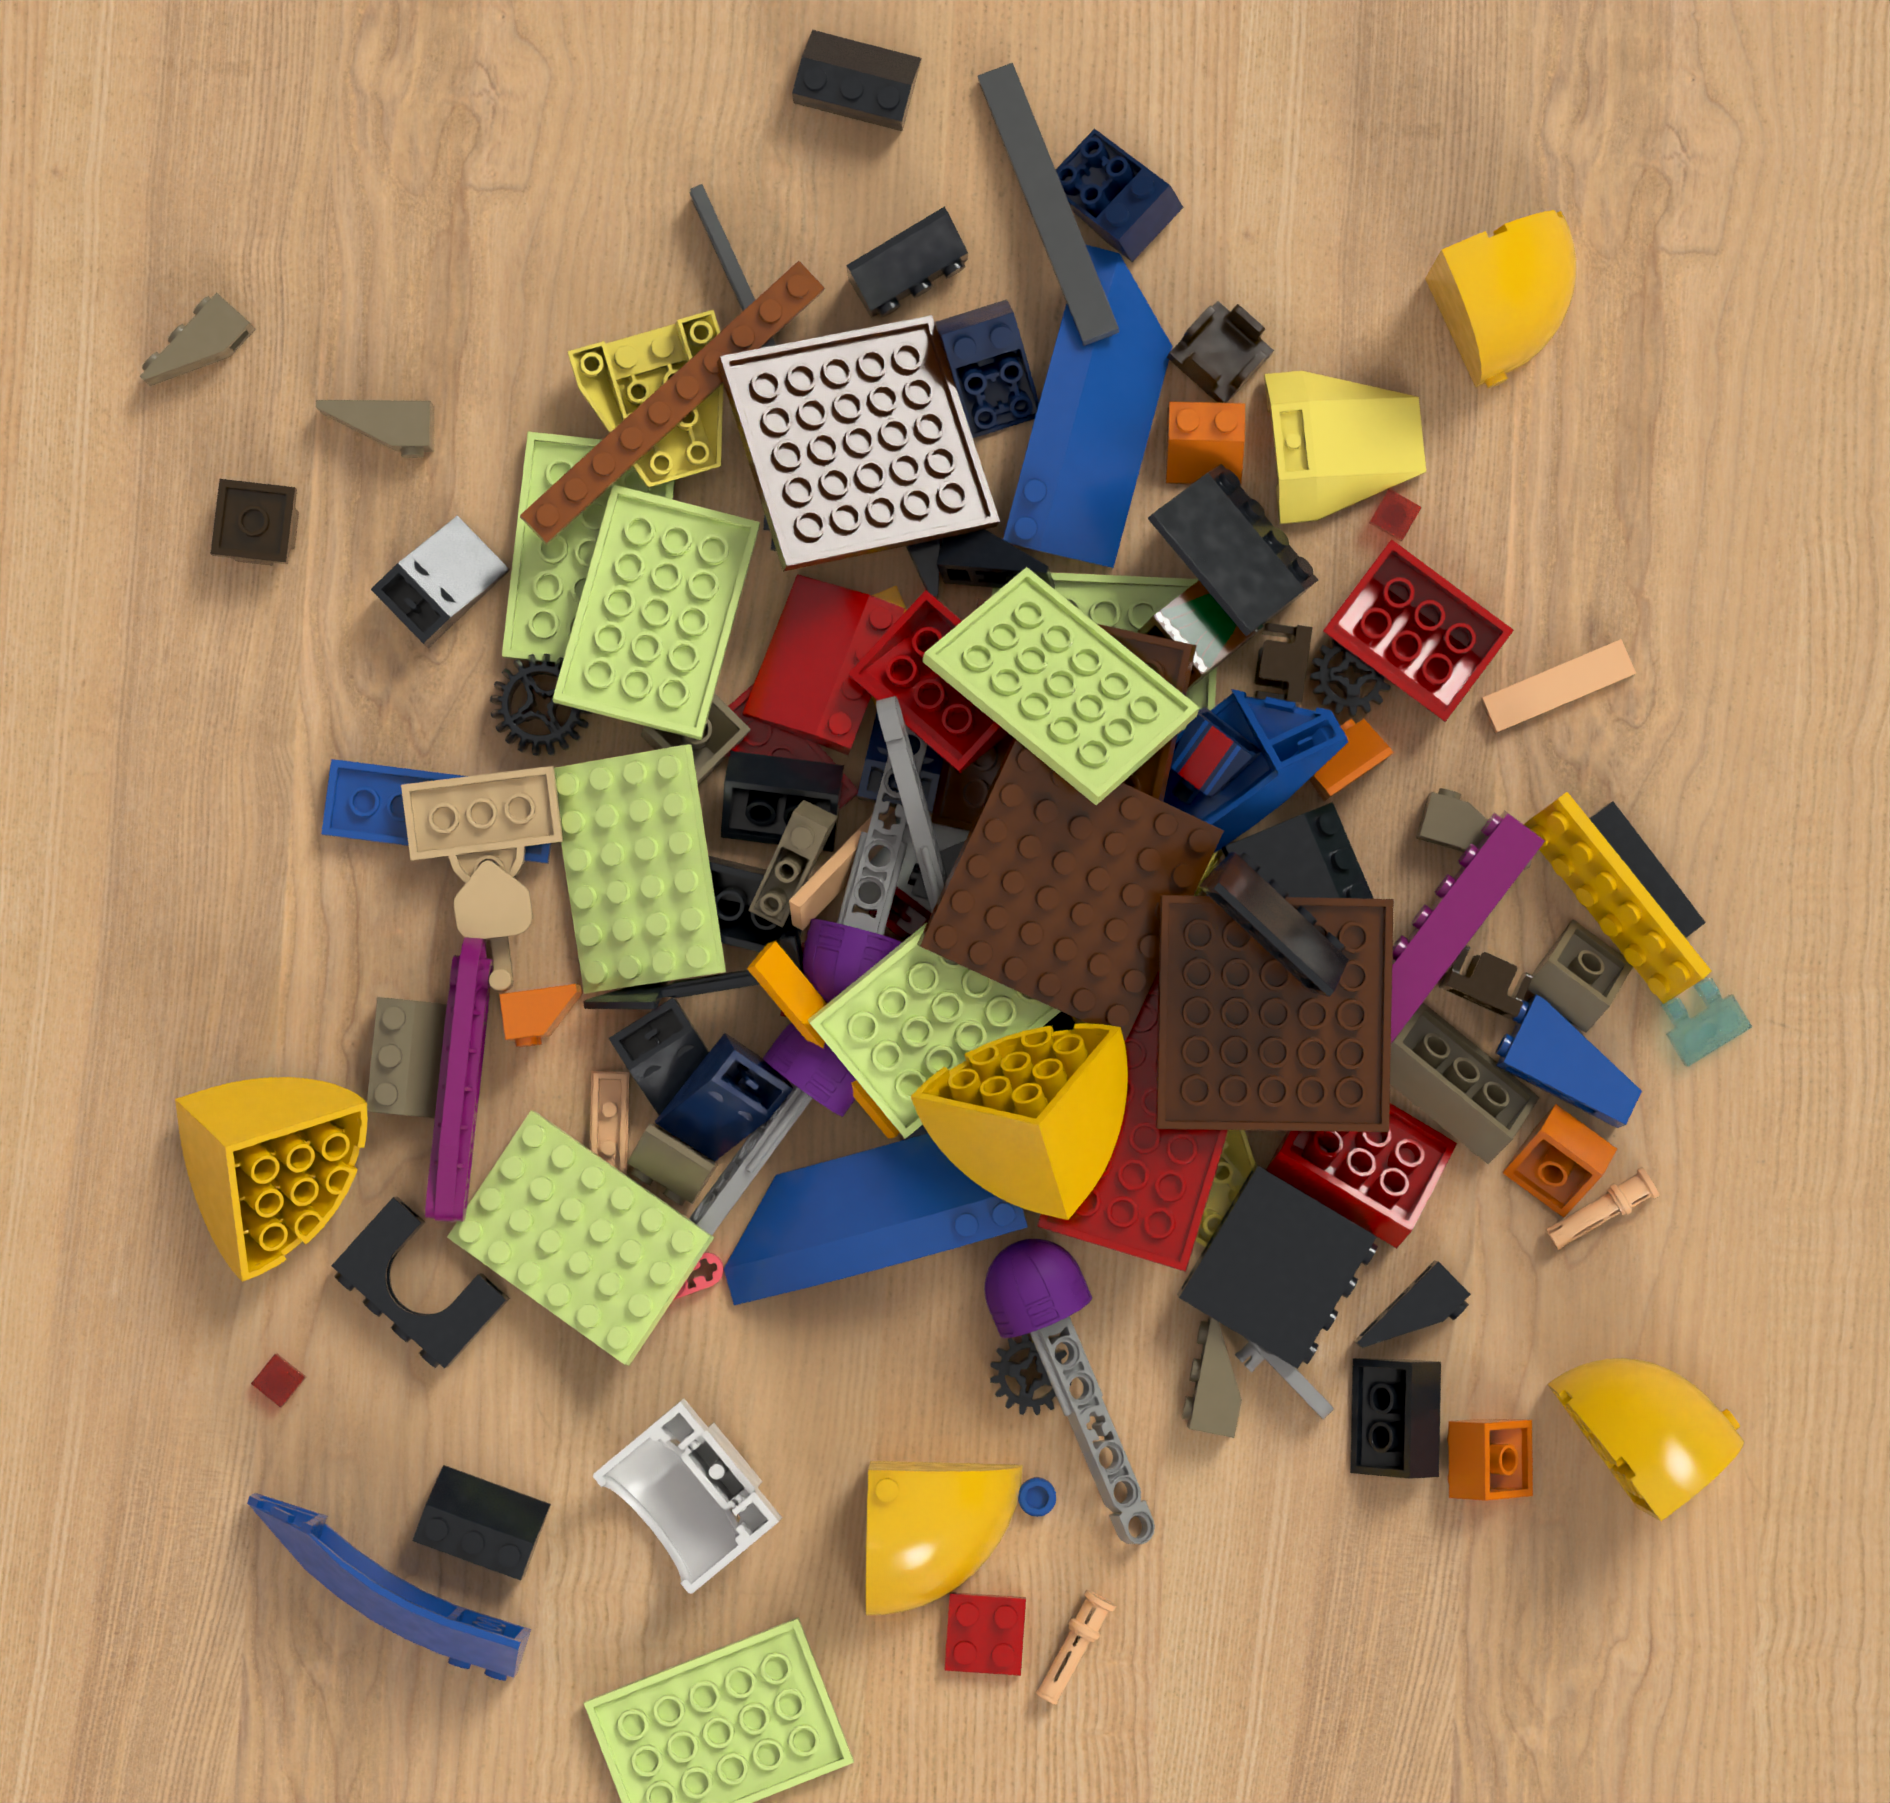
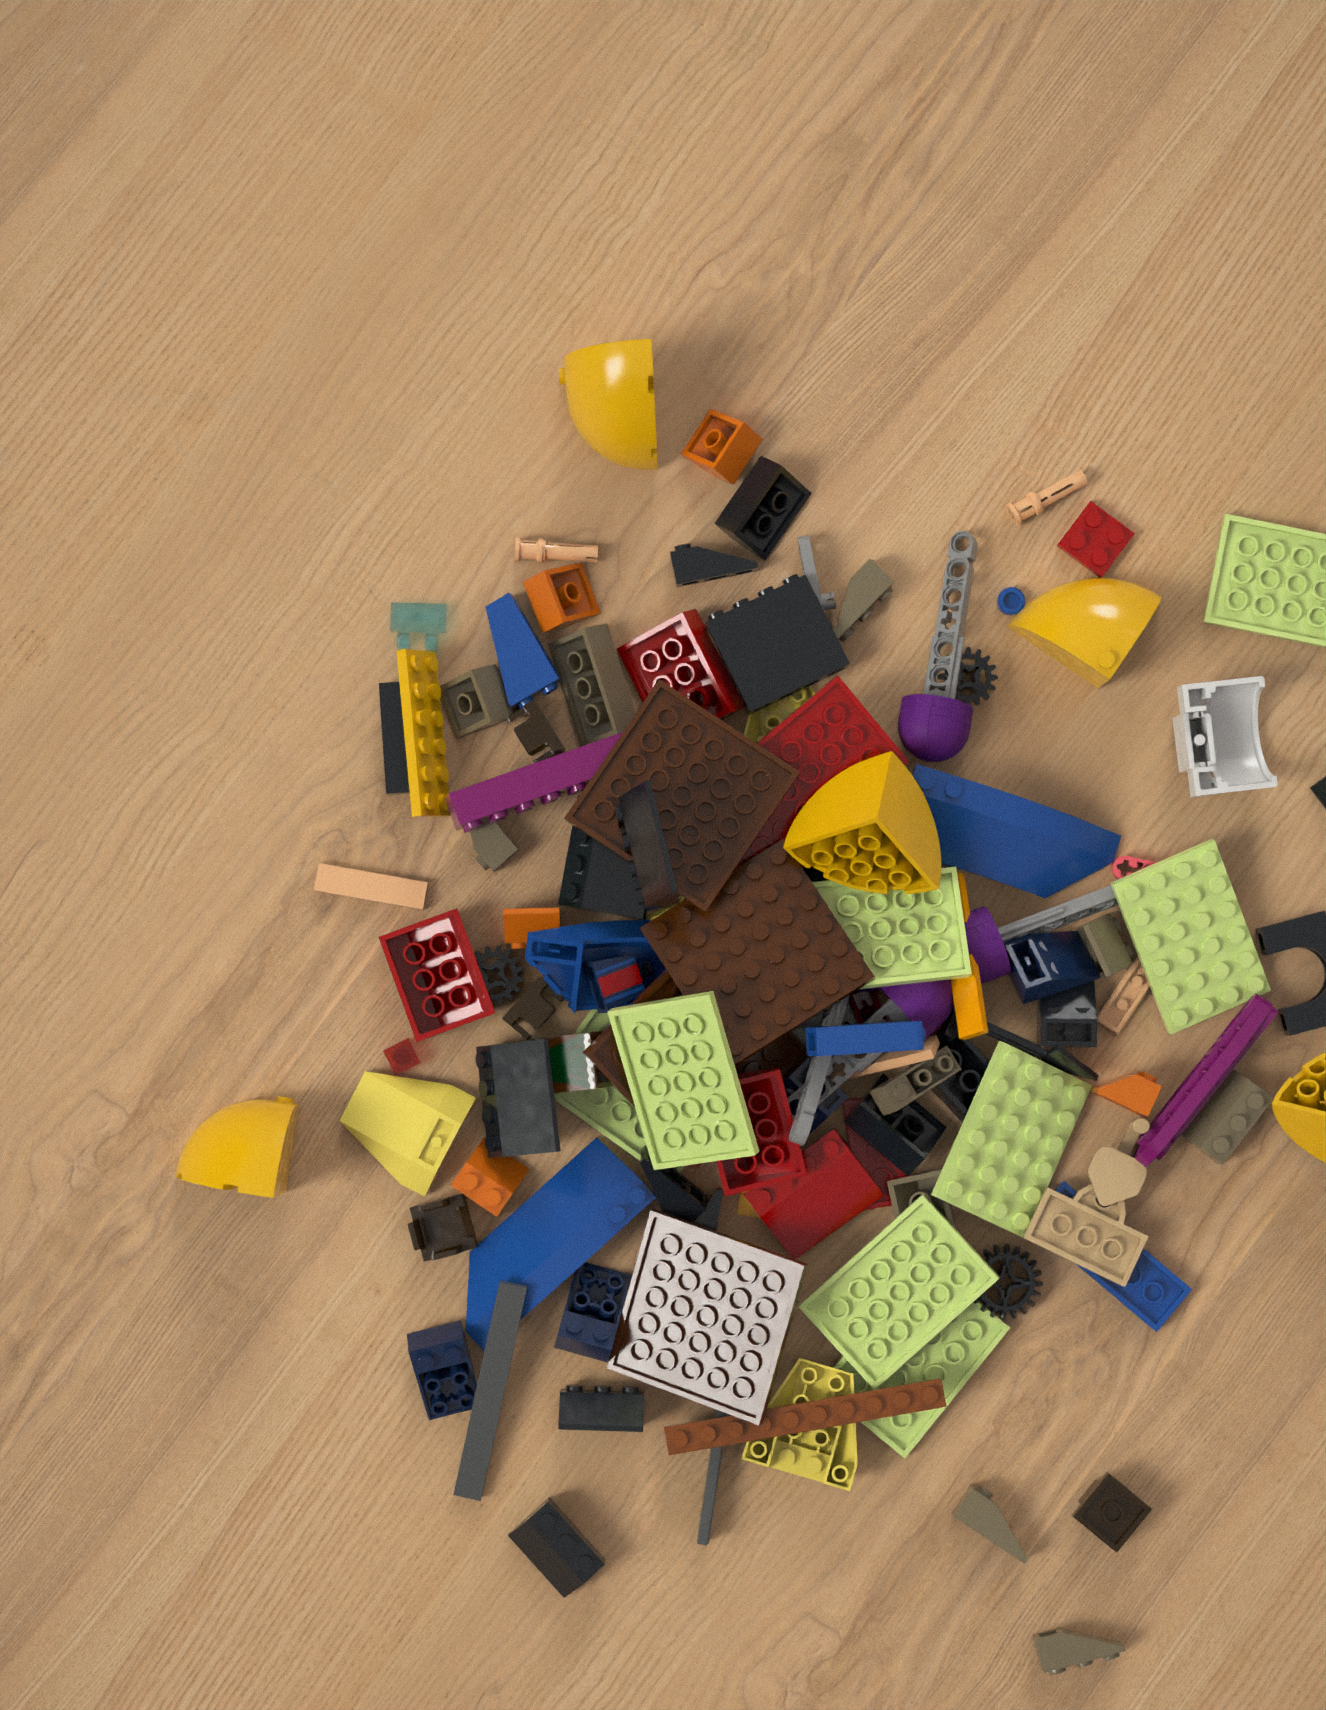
camera: 150 degrees left, 0 degrees up
slope [371,515,510,649] -> none
none -> blue slope [805,1020,926,1056]

